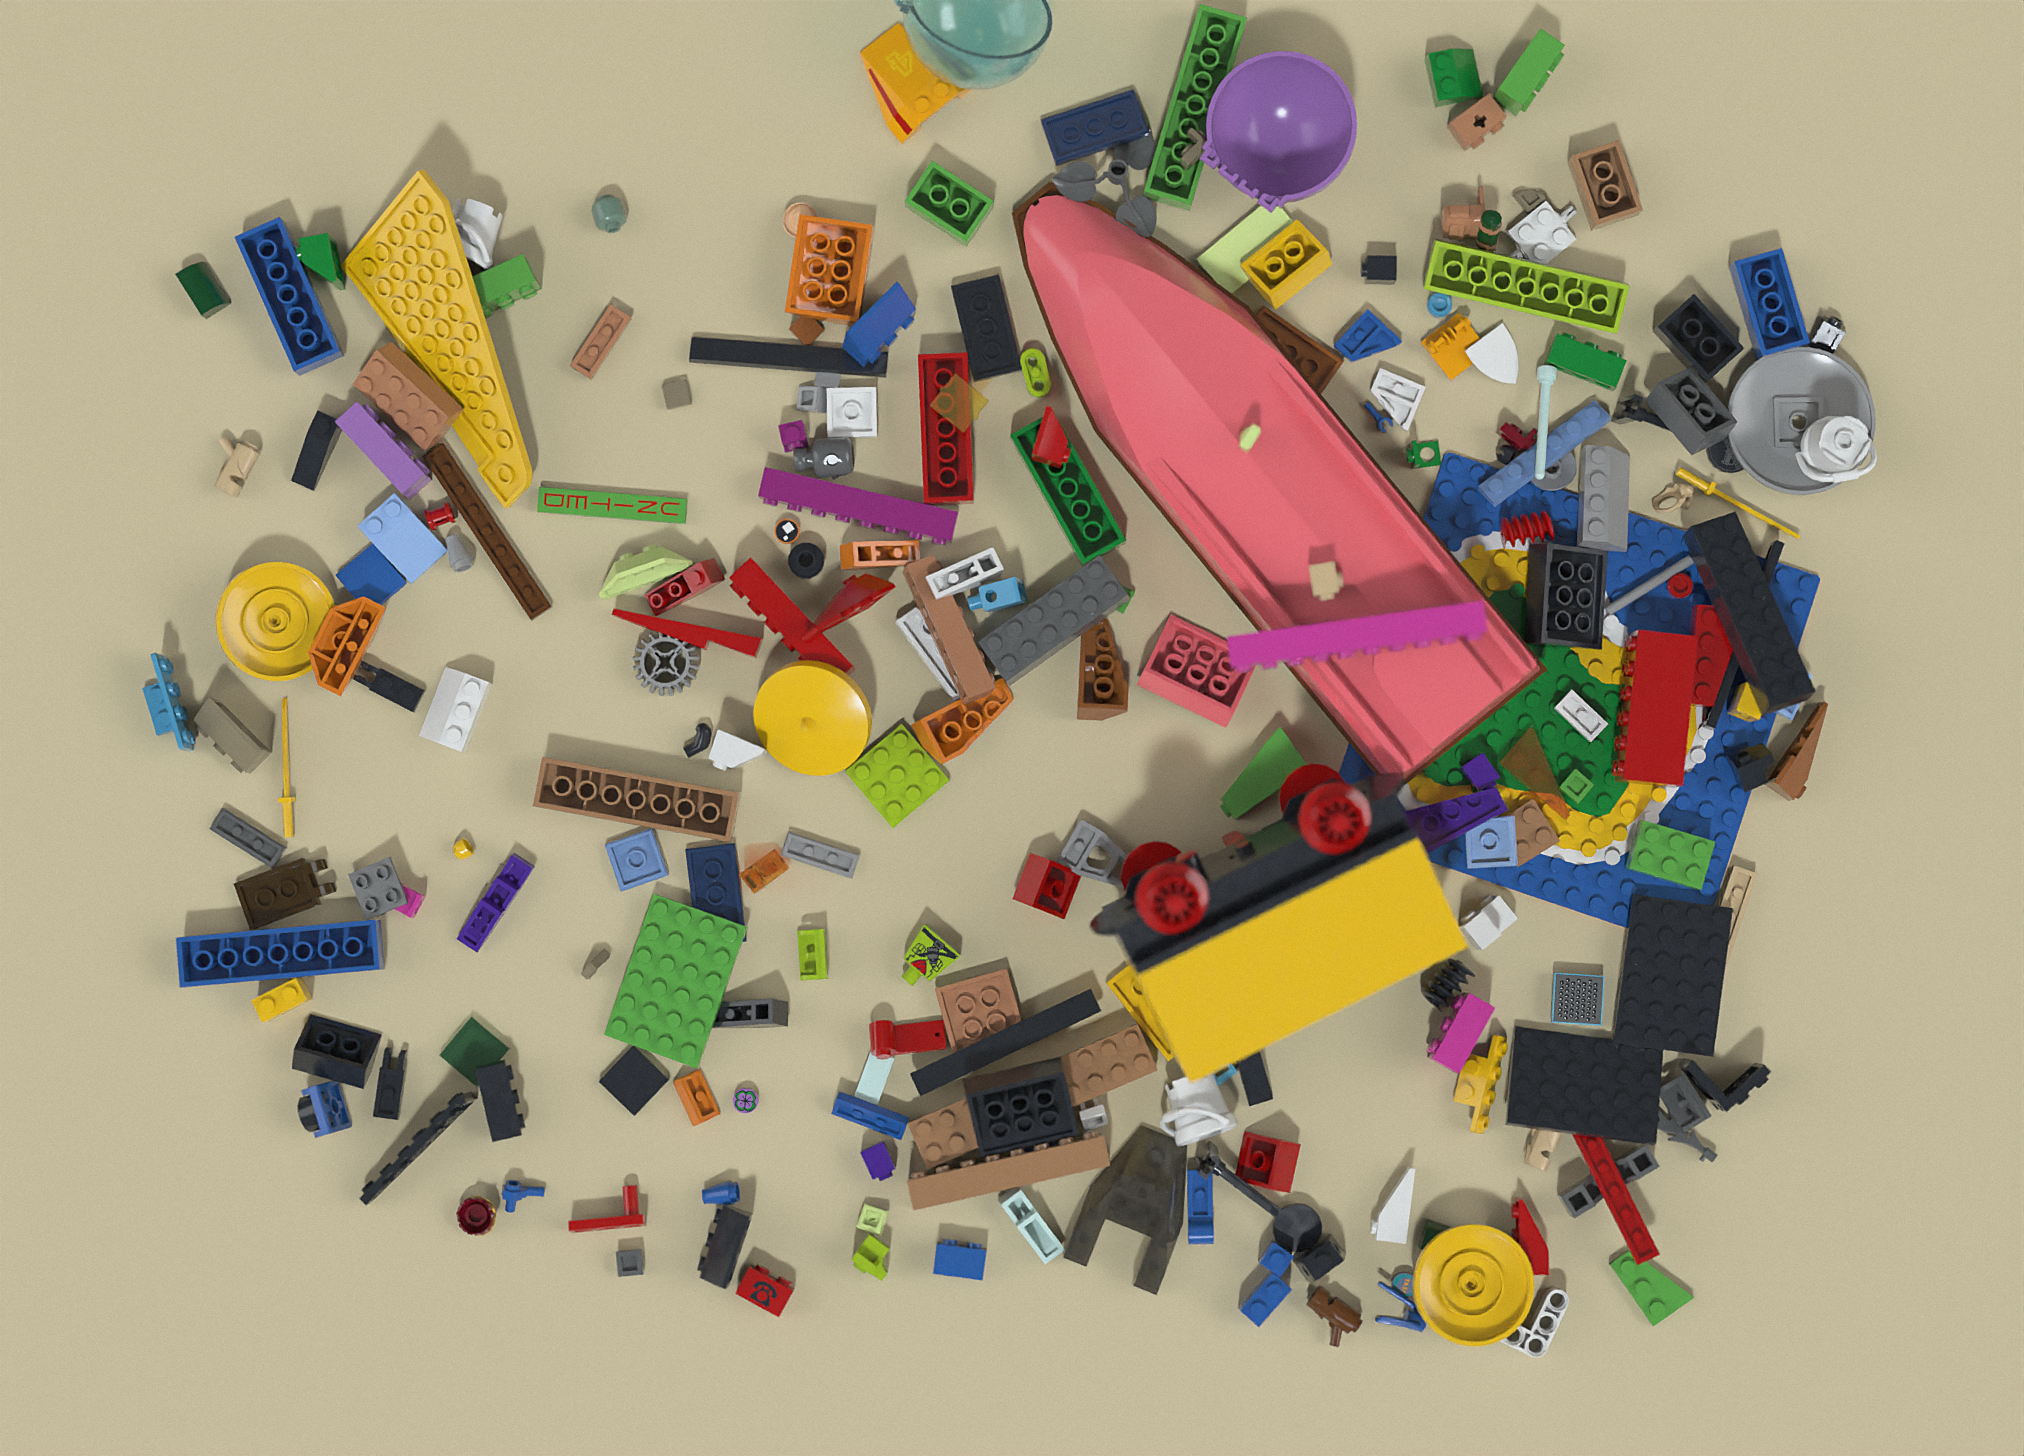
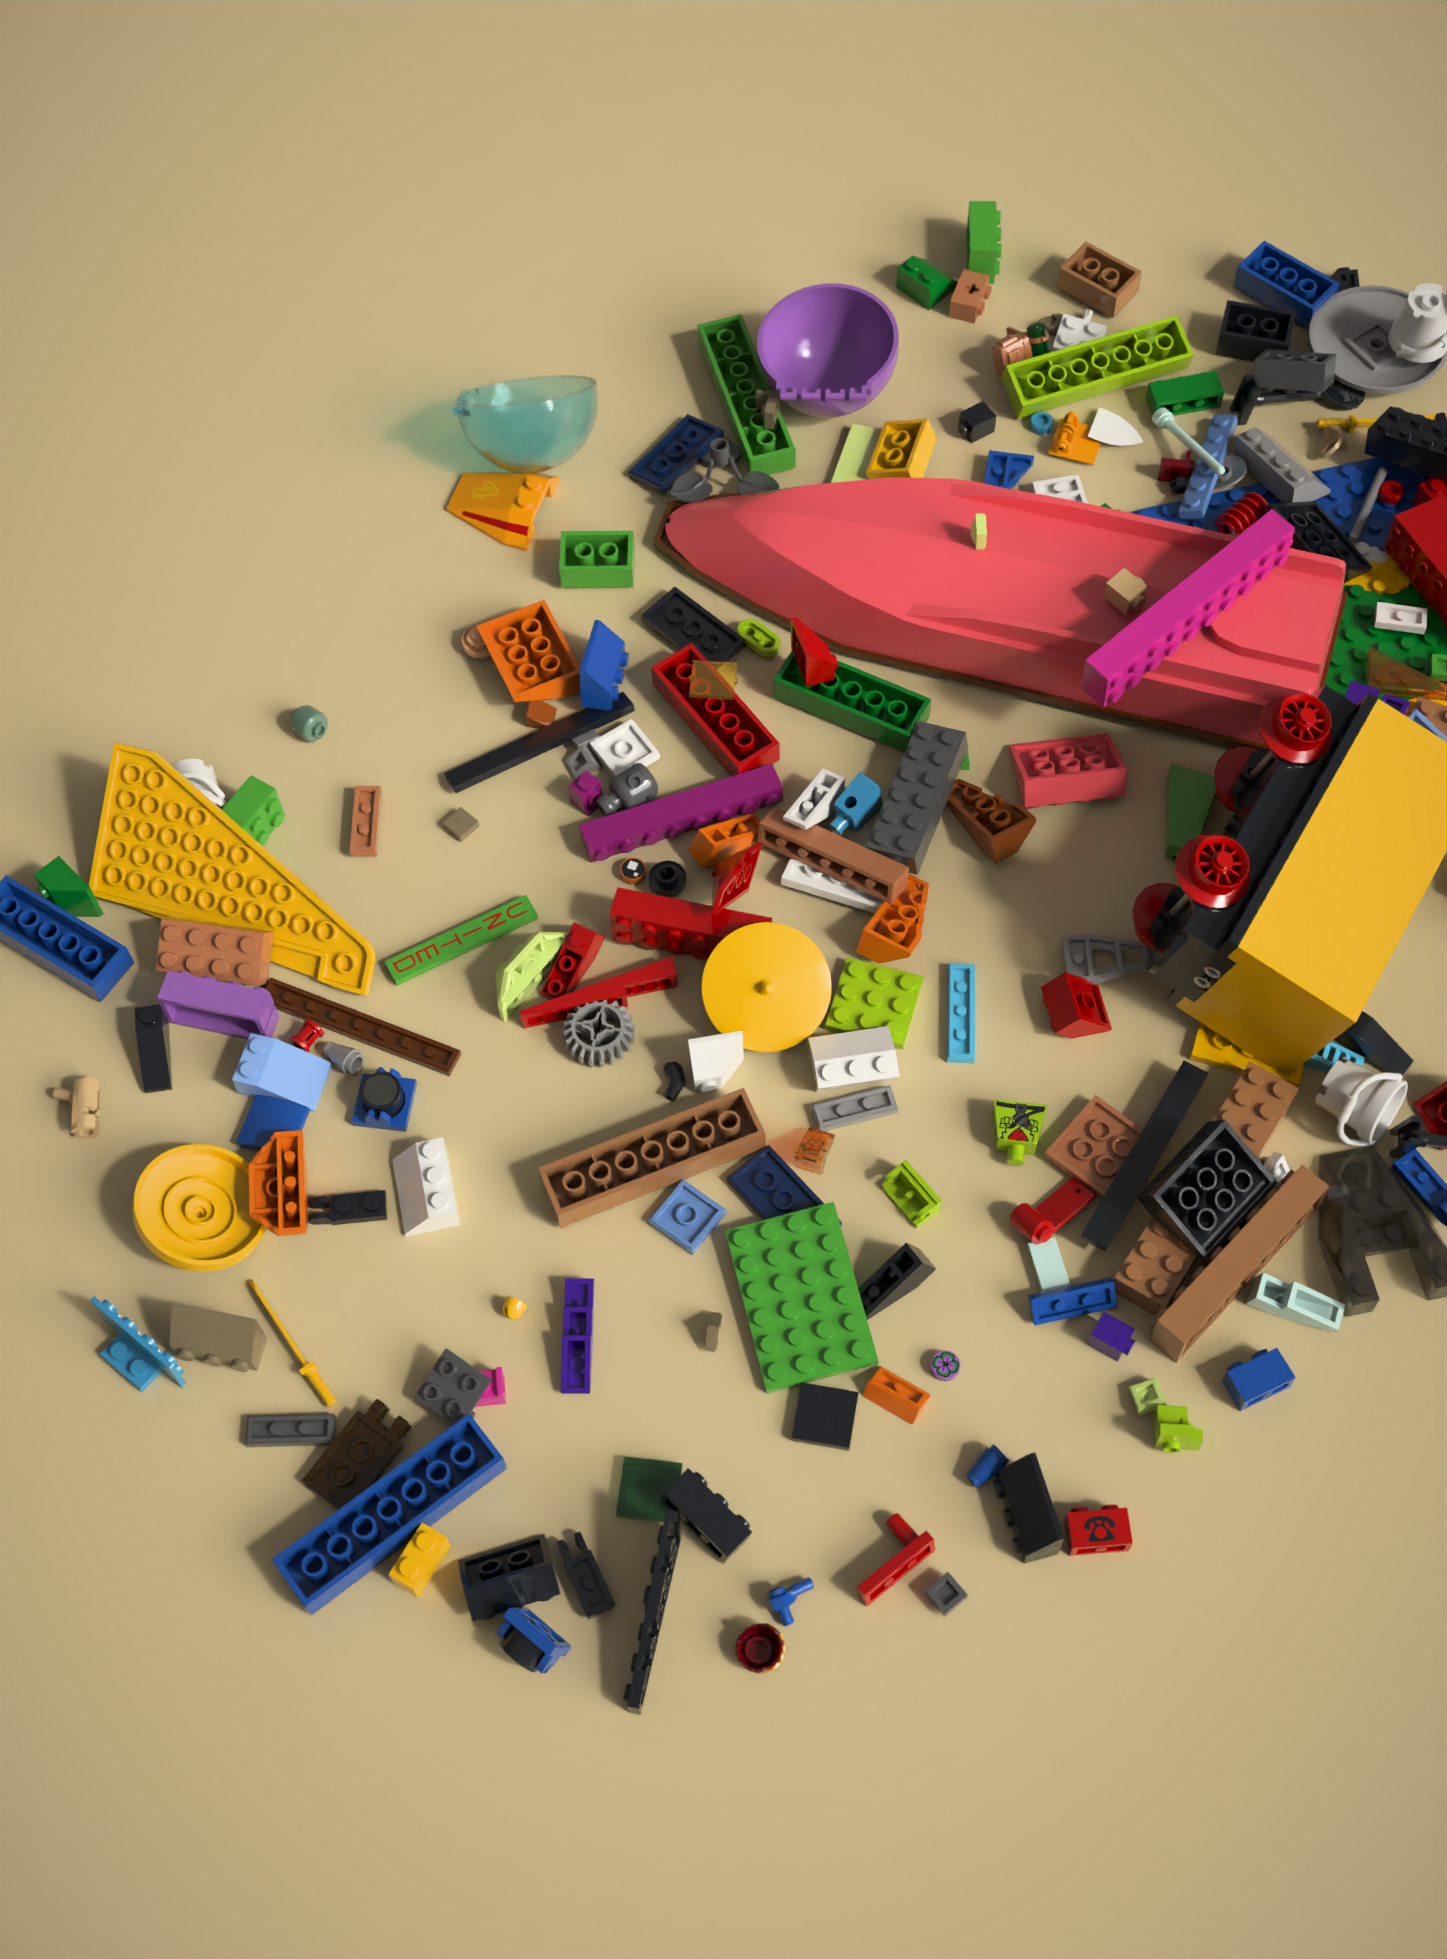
camera: 30 degrees left, 25 degrees down
none -> piece [352,1067,417,1132]
none -> white slope [808,1026,900,1092]
none -> medium azure tile [947,963,975,1064]

